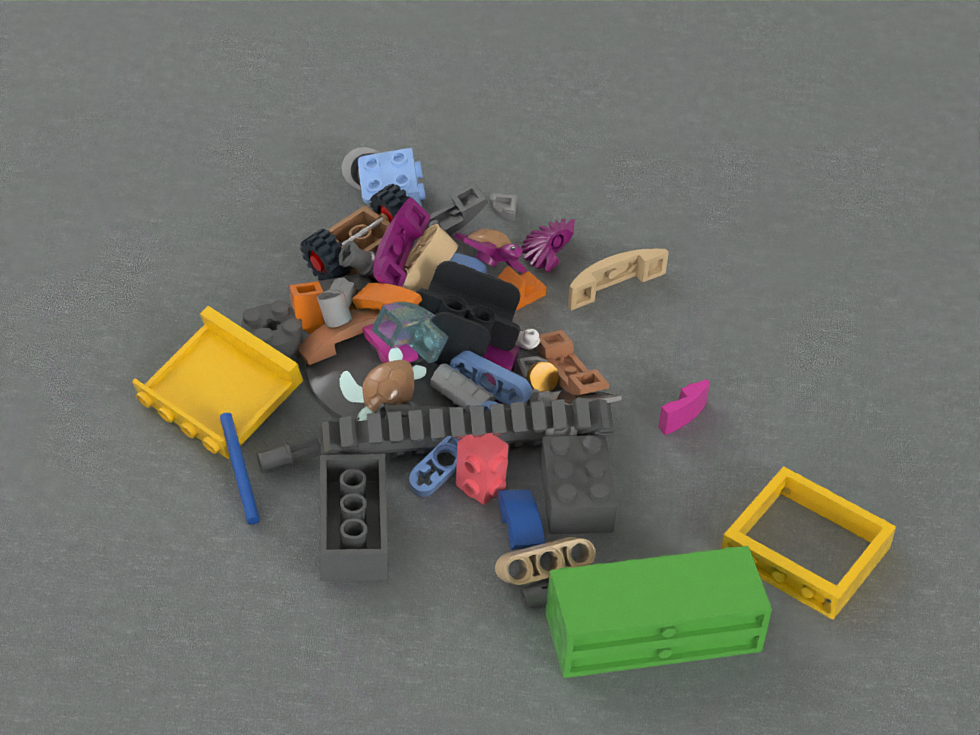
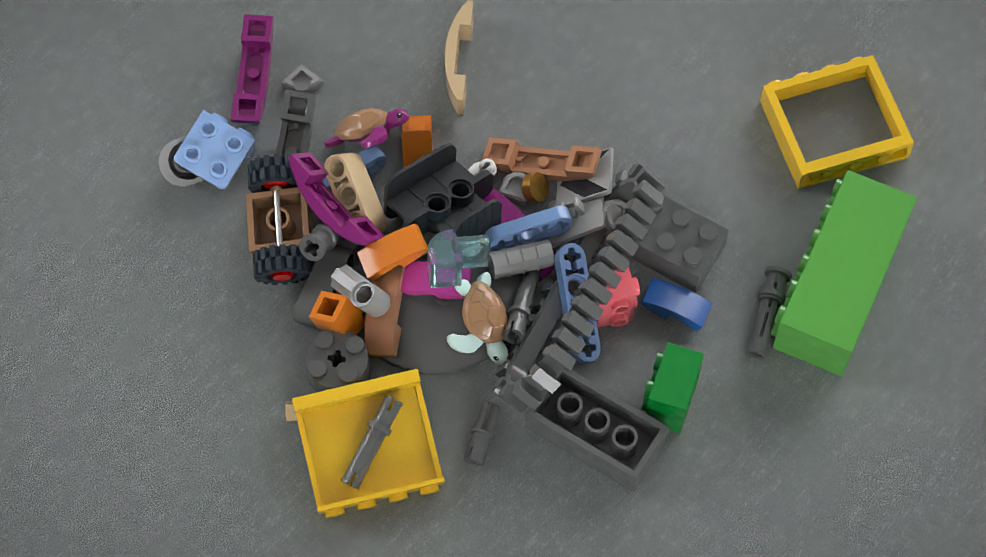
camera: 50 degrees left, 20 degrees up
blue bar [219,413,260,525] -> none
tan beam [495,537,596,585] -> none
magenta hair [522,219,575,273] -> none
dark pink slope [658,379,710,435] -> none
none -> magenta slope [230,14,274,124]
none -> dark grey pin [340,394,403,490]
none -> green brick [641,342,704,434]

